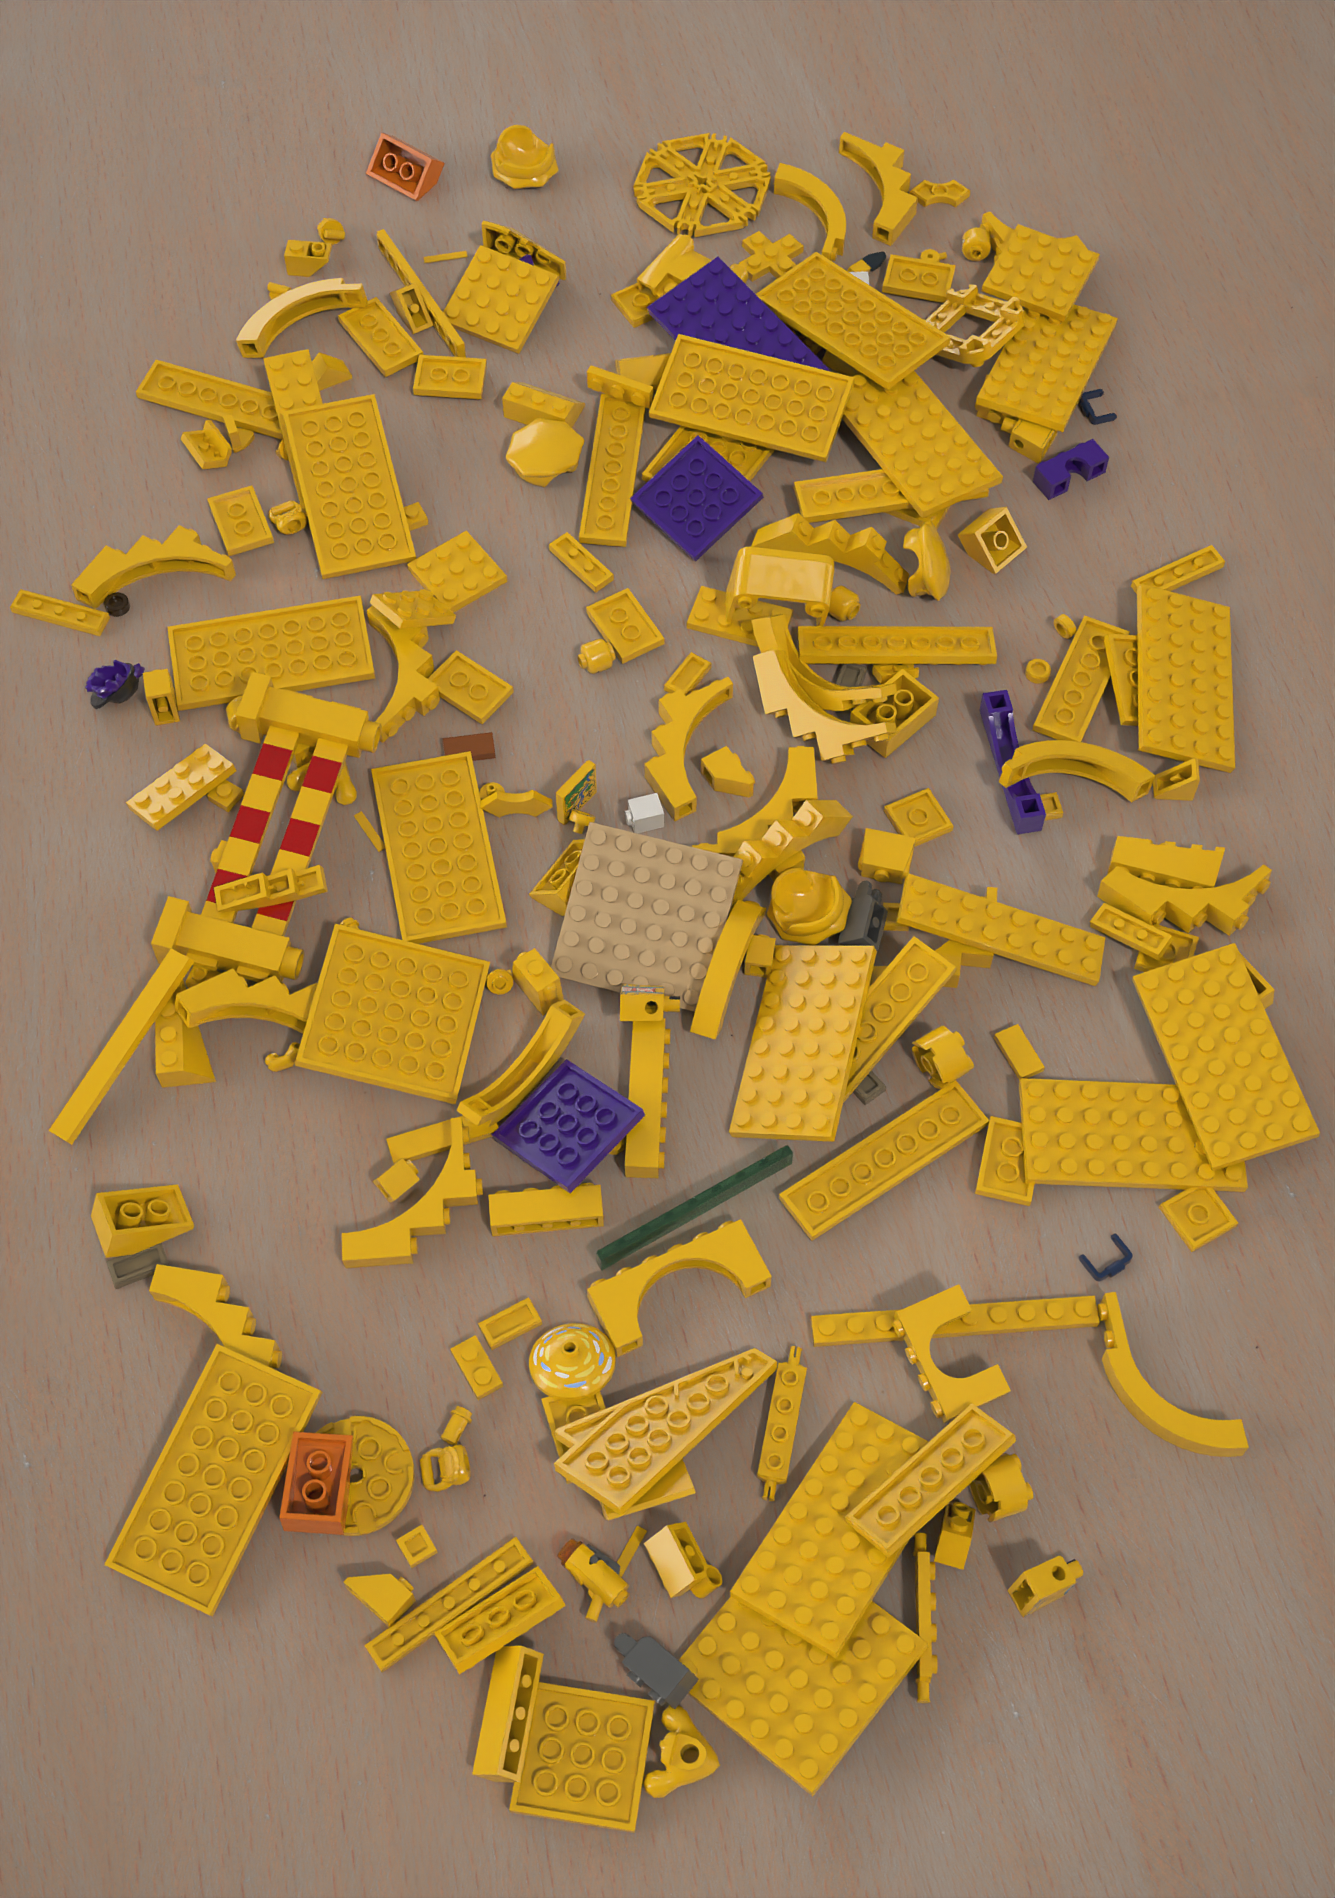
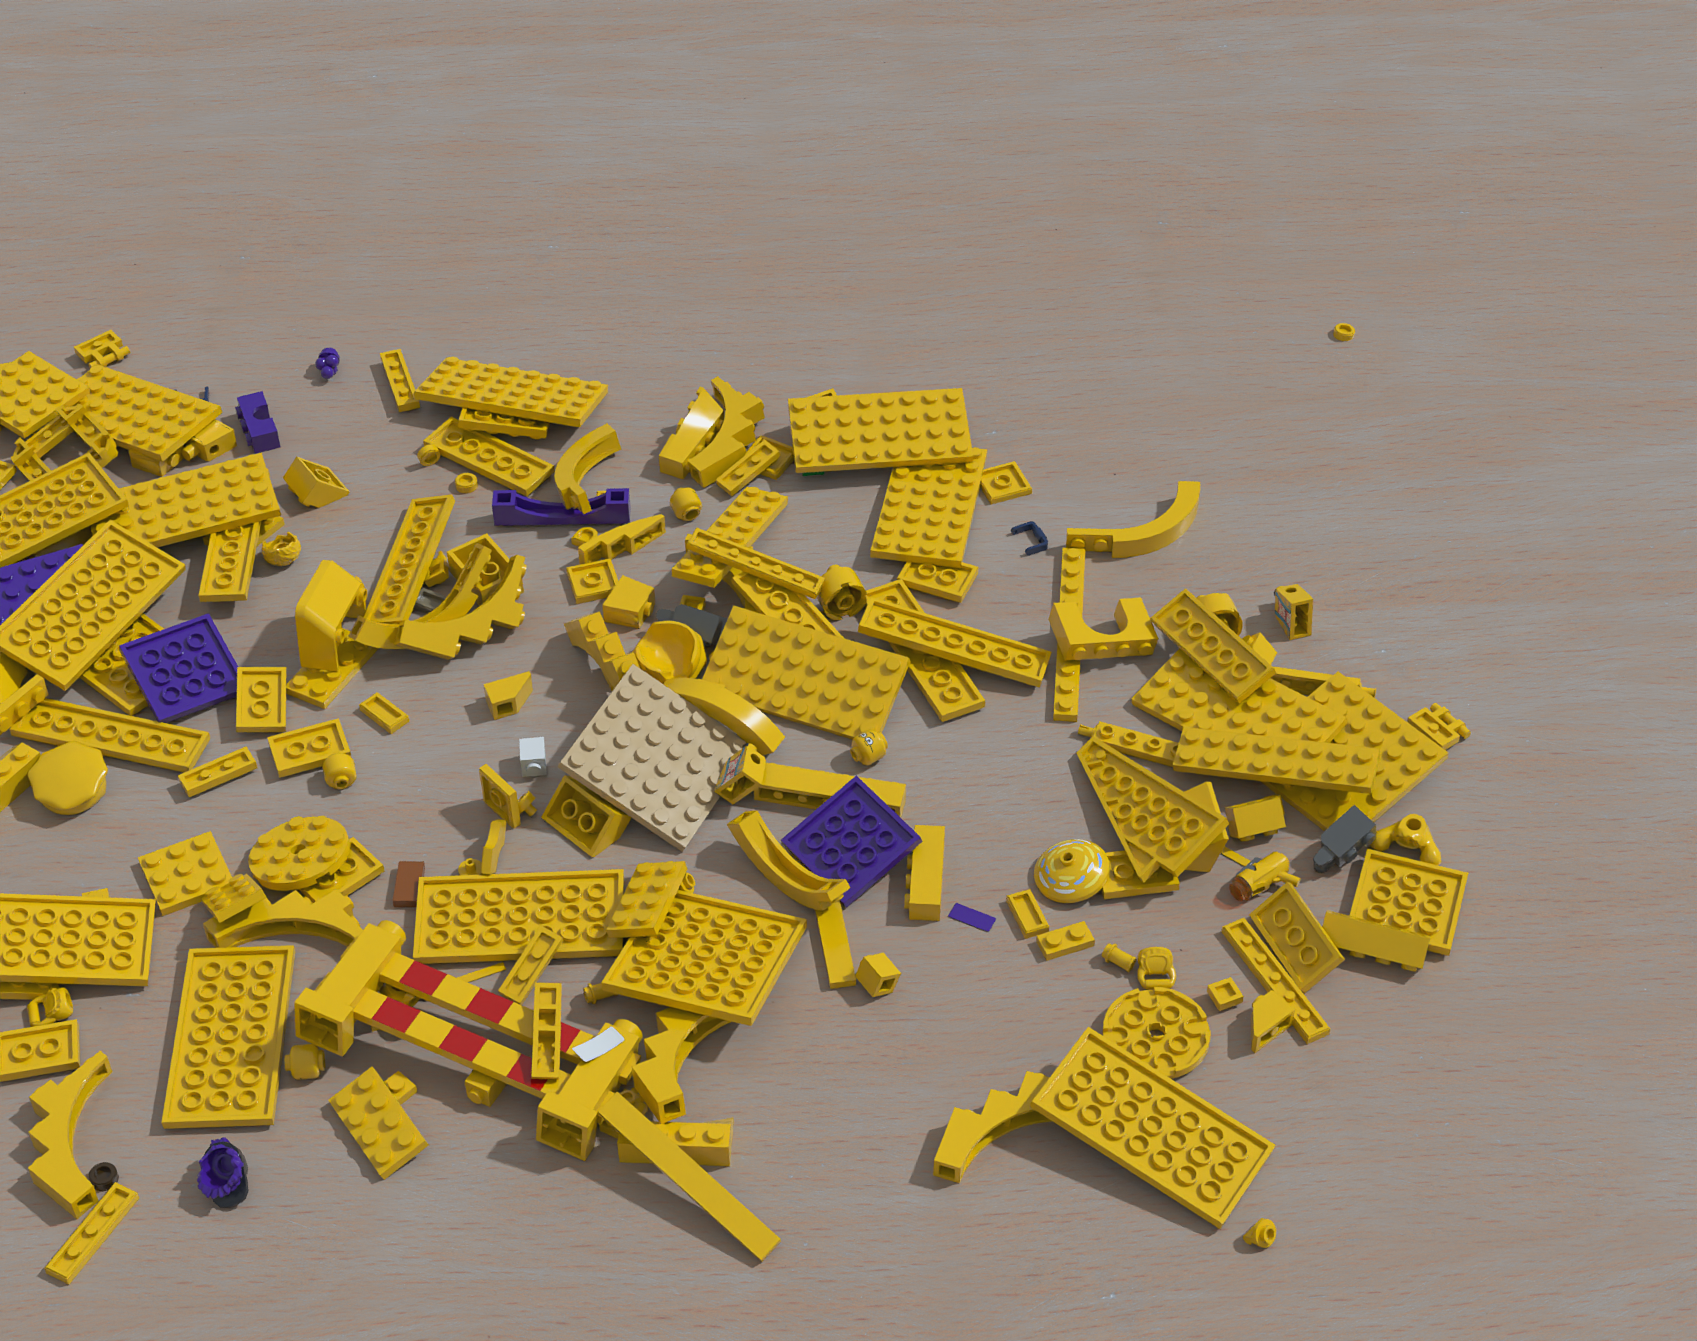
camera: 80 degrees left, 15 degrees down
yellow slope [91,1184,194,1258] -> none
dark tan tile [106,1243,170,1289] -> none
yellow brick [143,669,180,726] -> none
yellow arm [265,1042,300,1072] -> none
orange slope [279,1432,353,1535] -> none
yellow arch [342,1117,483,1268] -> none
yellow torso [512,948,564,1016] -> none
yellow arch [587,1219,772,1357] -> none
clear green tile [596,1145,793,1271] -> none
yellow arch [644,677,733,822] -> none
yellow arch [692,746,818,857] -> none
yellow arch [751,513,910,595] -> none
yellow piece [903,521,951,601] -> none
yellow tile [994,1024,1045,1081] -> none
yellow slope [1153,758,1200,801] -> none
none -> yellow plate [74,330,130,368]
none -> yellow plate [236,667,286,732]
none -> yellow plate [248,816,350,891]
none -> yellow hair [262,532,301,566]
none -> dark purple piece [315,348,340,379]
none -> yellow plate [498,925,563,1005]
none -> yellow tile [571,527,598,547]
none -> white sticker [572,1026,625,1062]
none -> yellow slope [578,514,666,564]
none -> yellow plate [606,861,687,938]
none -> yellow head [669,487,702,521]
none -> yellow tile [686,527,825,599]
none -> yellow head [850,729,888,766]
none -> yellow plate [857,597,1052,688]
none -> dark purple sticker [948,903,996,932]
none -> yellow plate [1173,727,1381,794]
none -> yellow plate [1243,1218,1276,1248]
none -> yellow plate [1407,703,1471,750]

